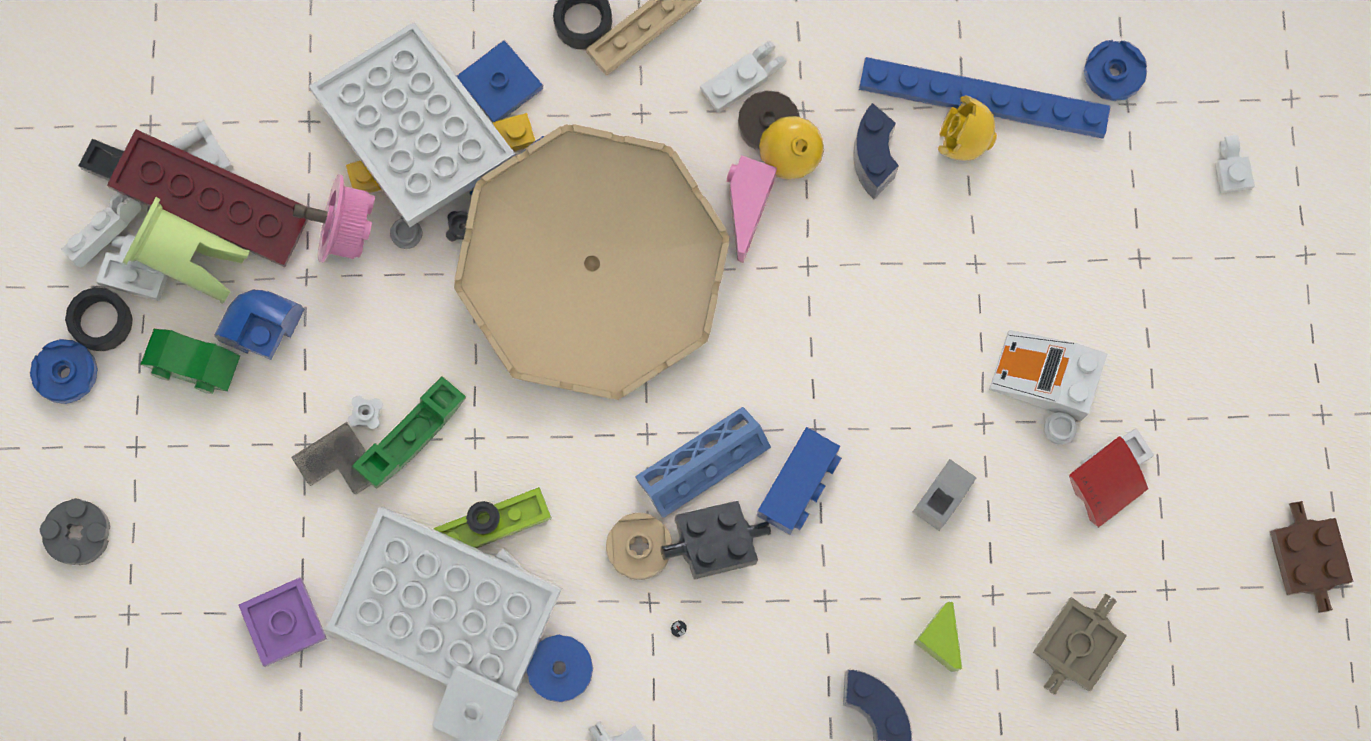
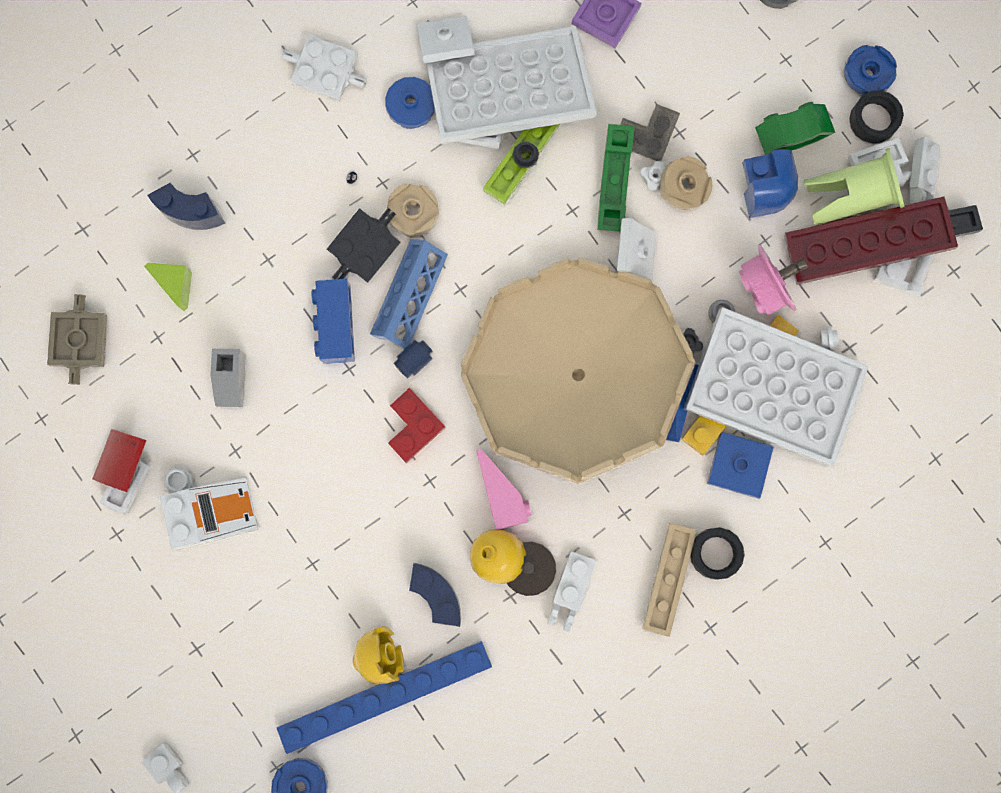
camera: 145 degrees right, 5 degrees up
none -> red plate [388,388,446,464]
none -> dark blue brick [393,340,433,379]
none -> white plate [617,218,657,280]
none -> tan plate [660,156,713,210]
none -> white plate [820,325,839,352]

